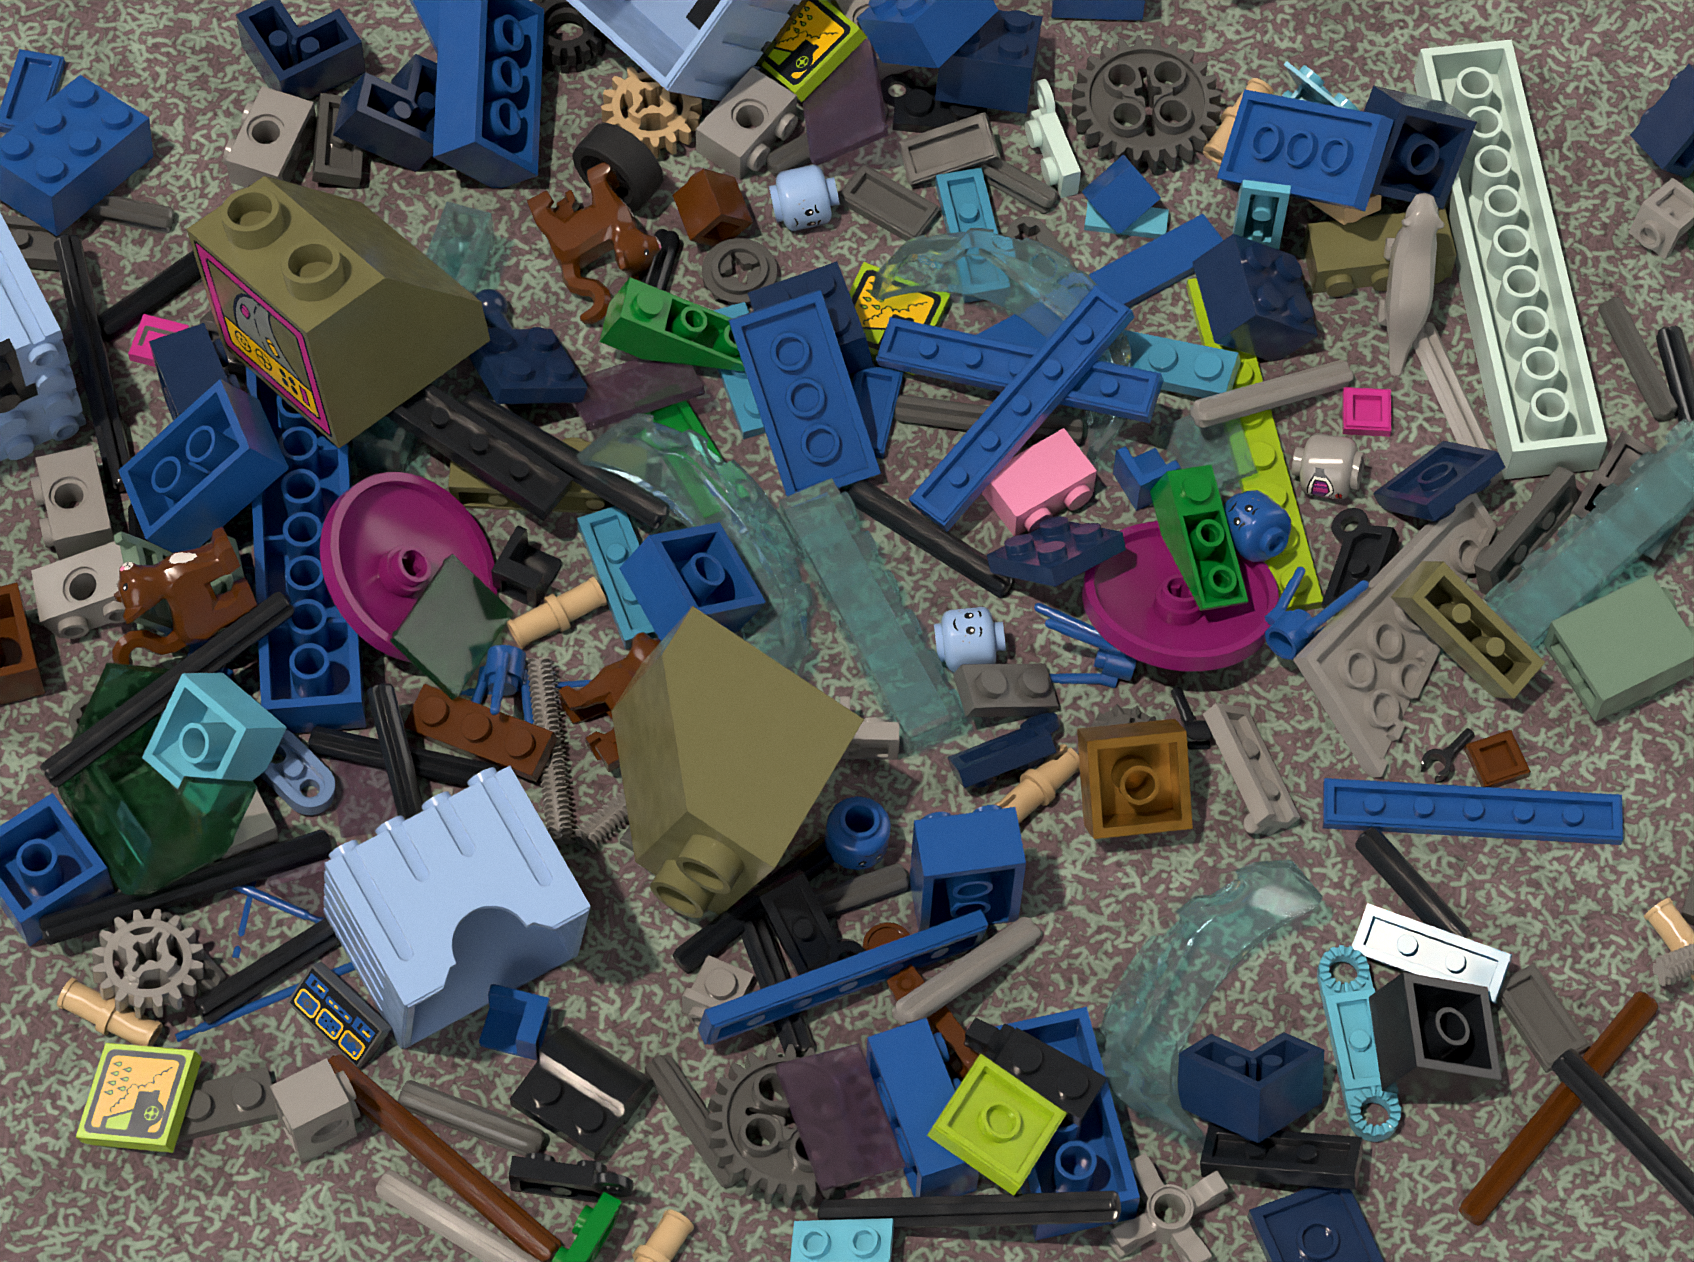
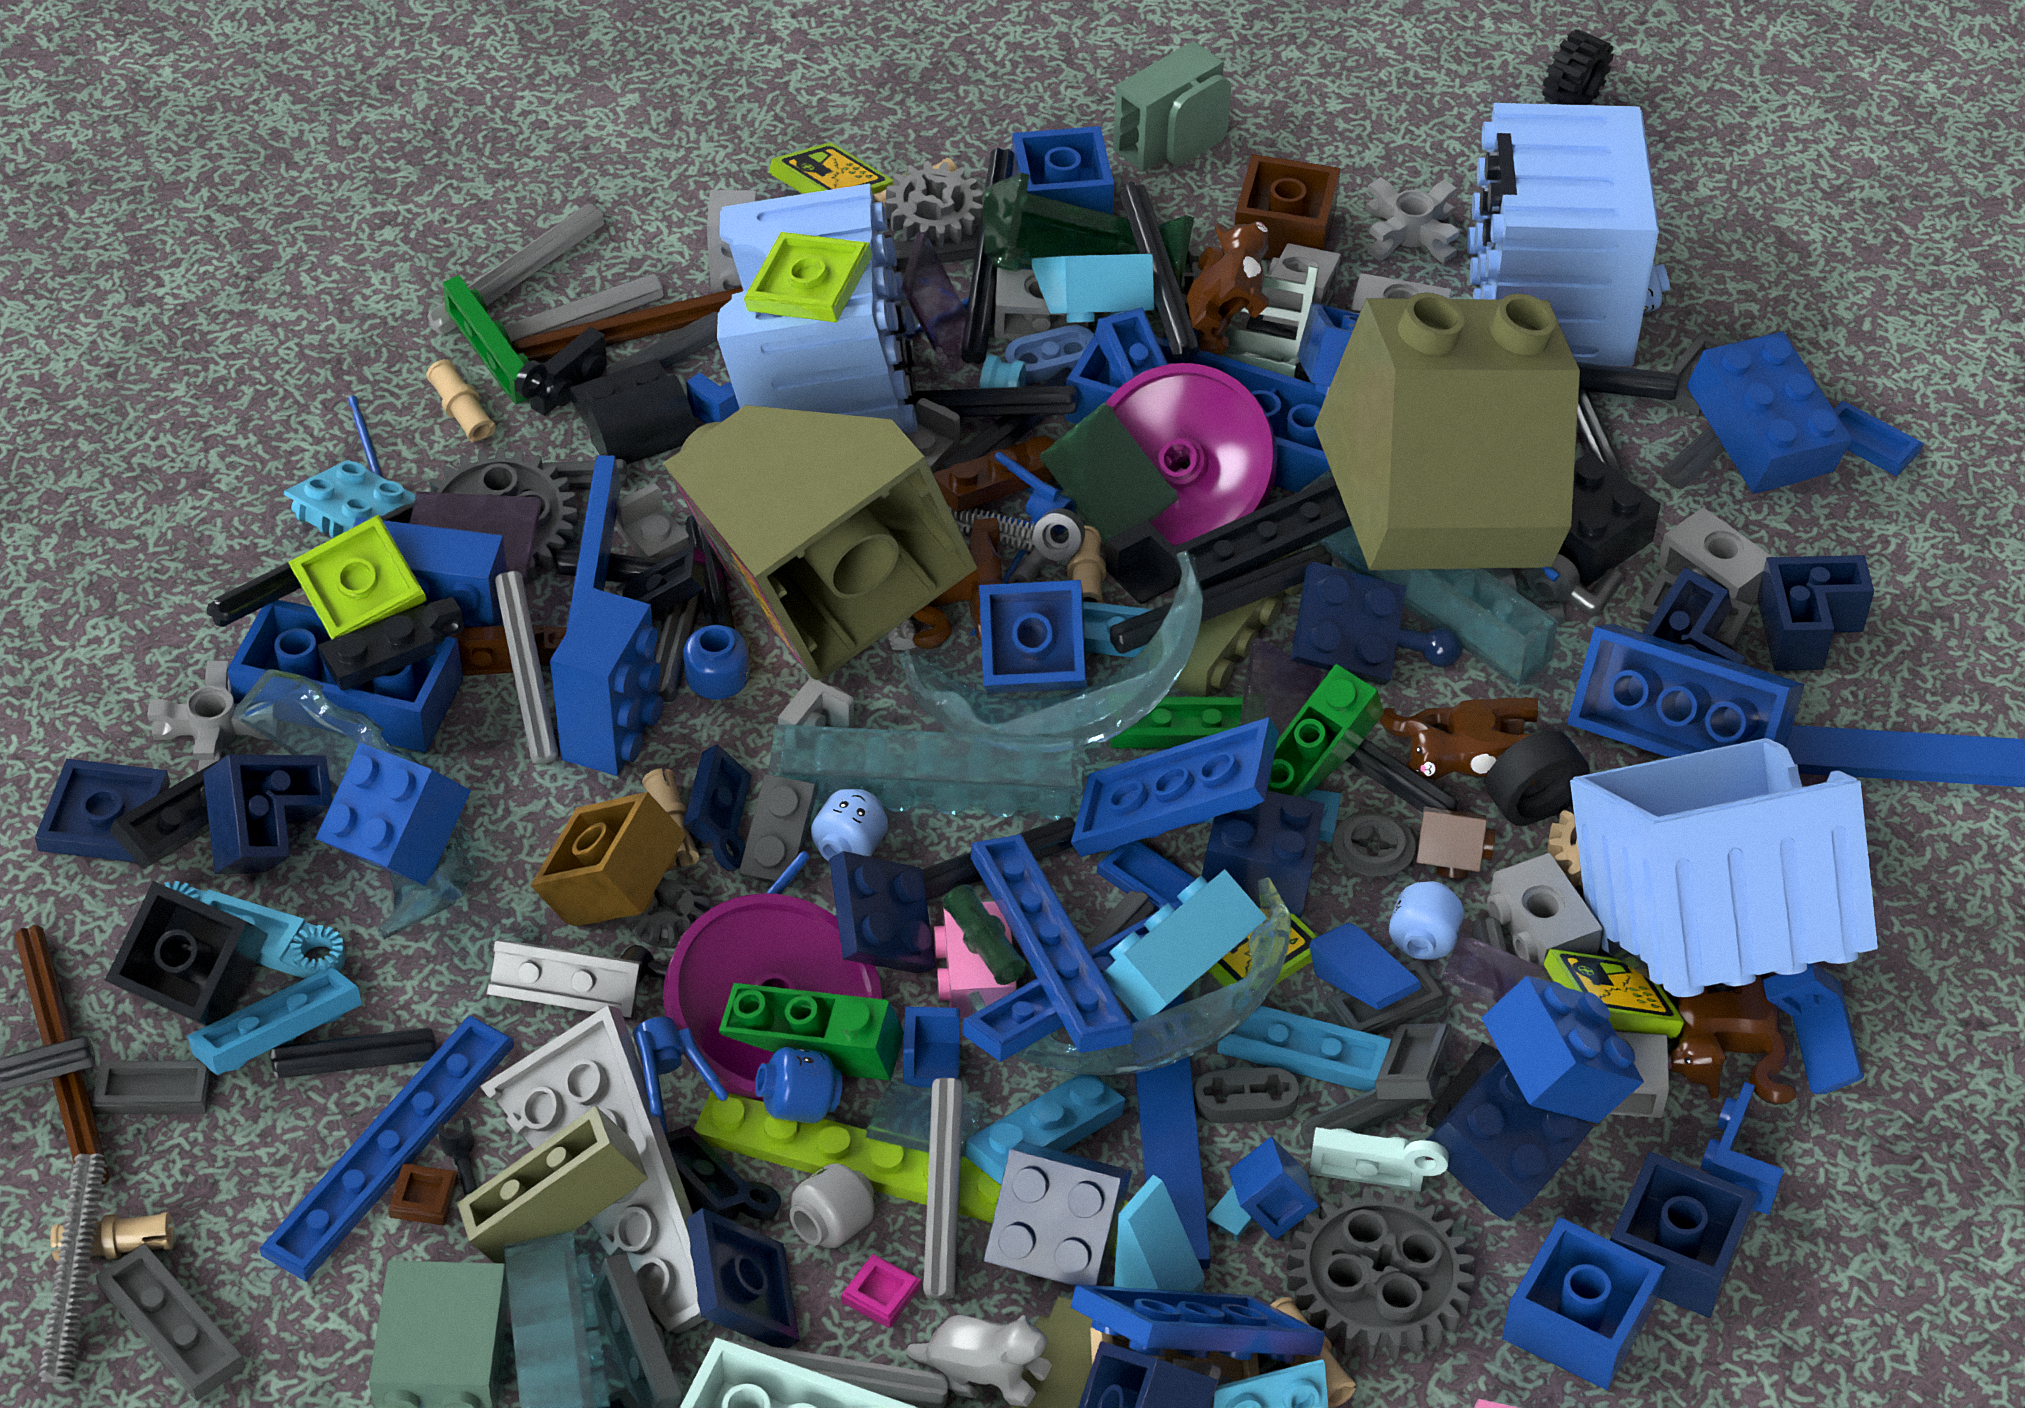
camera: 120 degrees right, 15 degrees down
none -> blue brick [315,743,471,887]
none -> lime tile [743,232,873,323]
none -> clear green pin [943,884,1026,985]
none -> medium azure wheel [979,355,1027,389]
none -> flat silver plate [1009,508,1085,584]
none -> blue slope [1095,307,1168,385]
none -> medium azure brick [1102,869,1268,1025]
none -> blue slope [1309,922,1421,1010]

